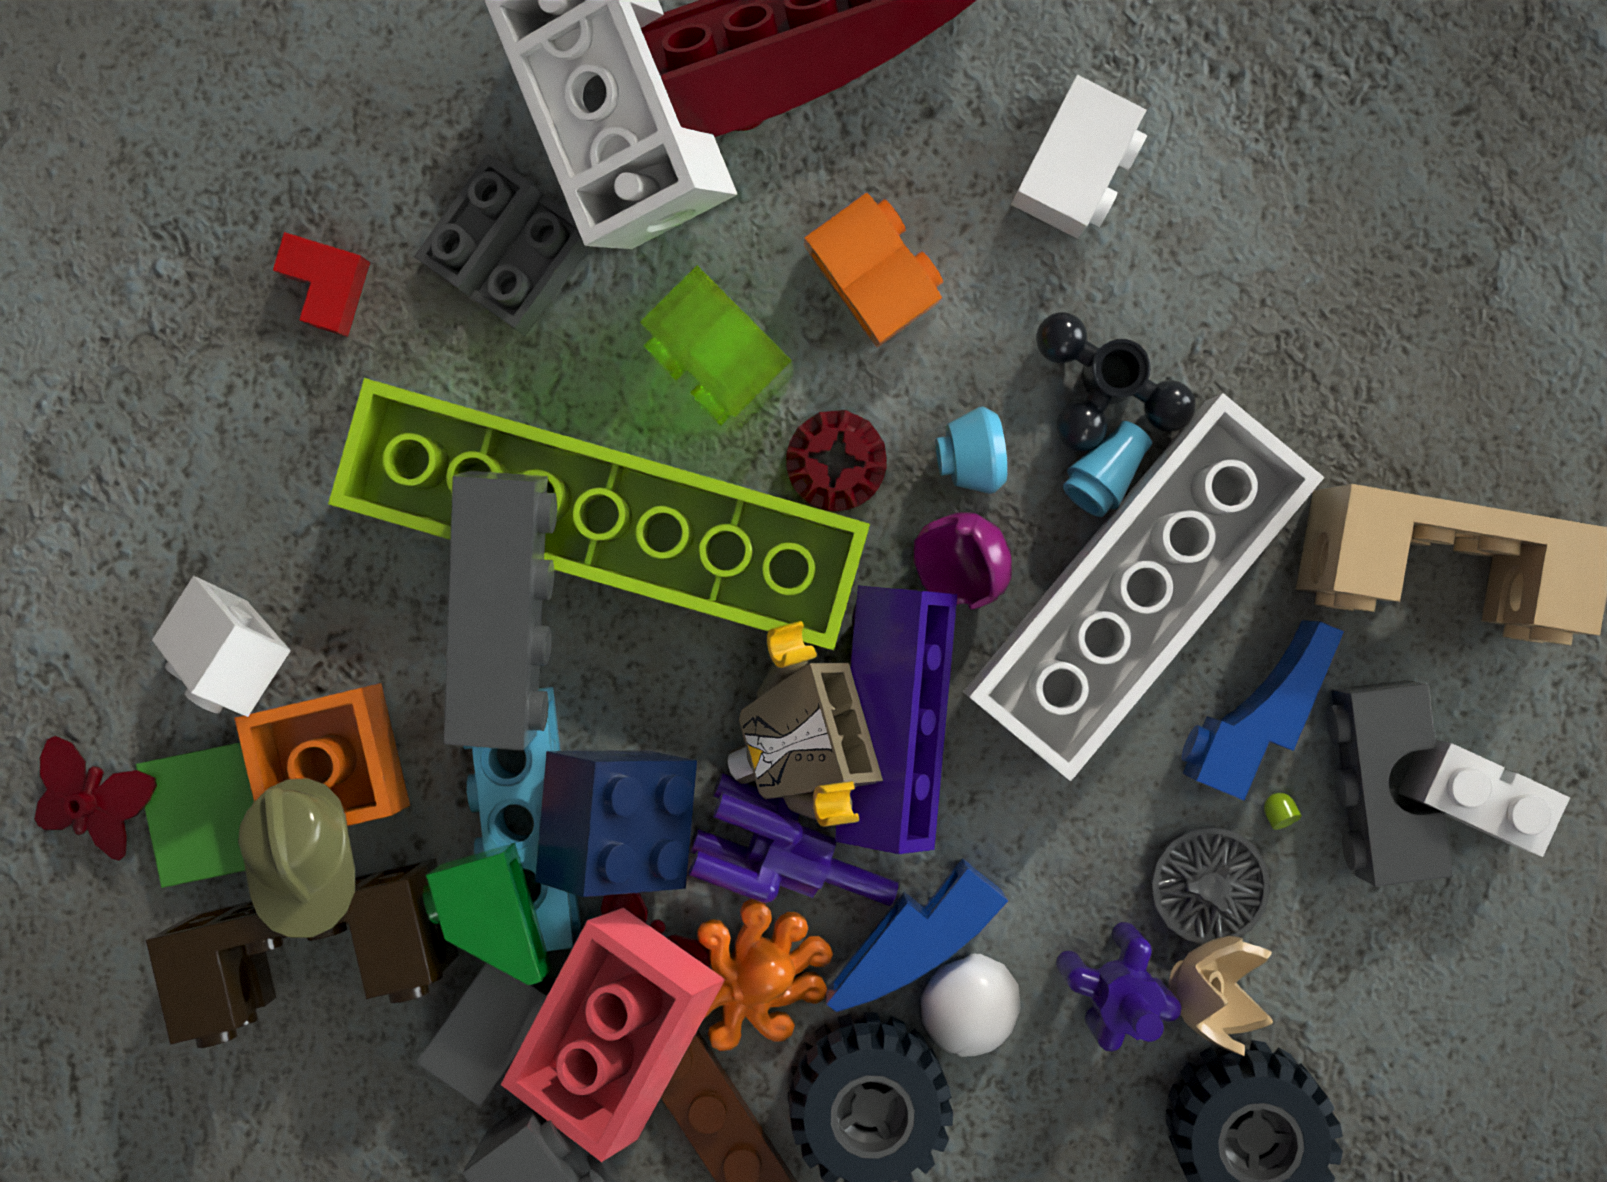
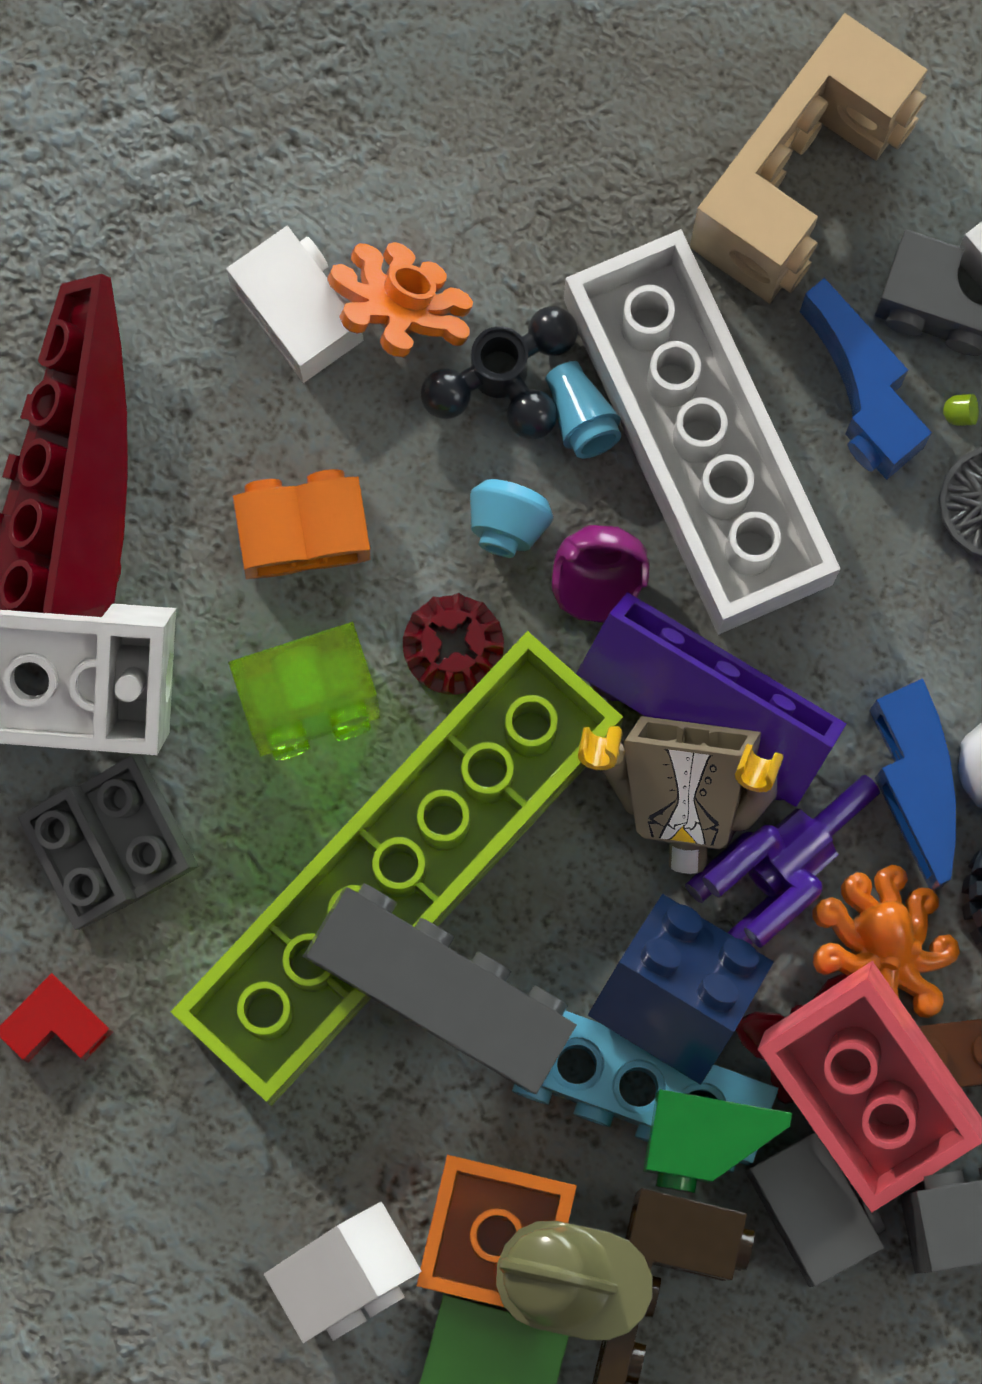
camera: 65 degrees left, 10 degrees down
none -> orange animal [327,242,473,357]

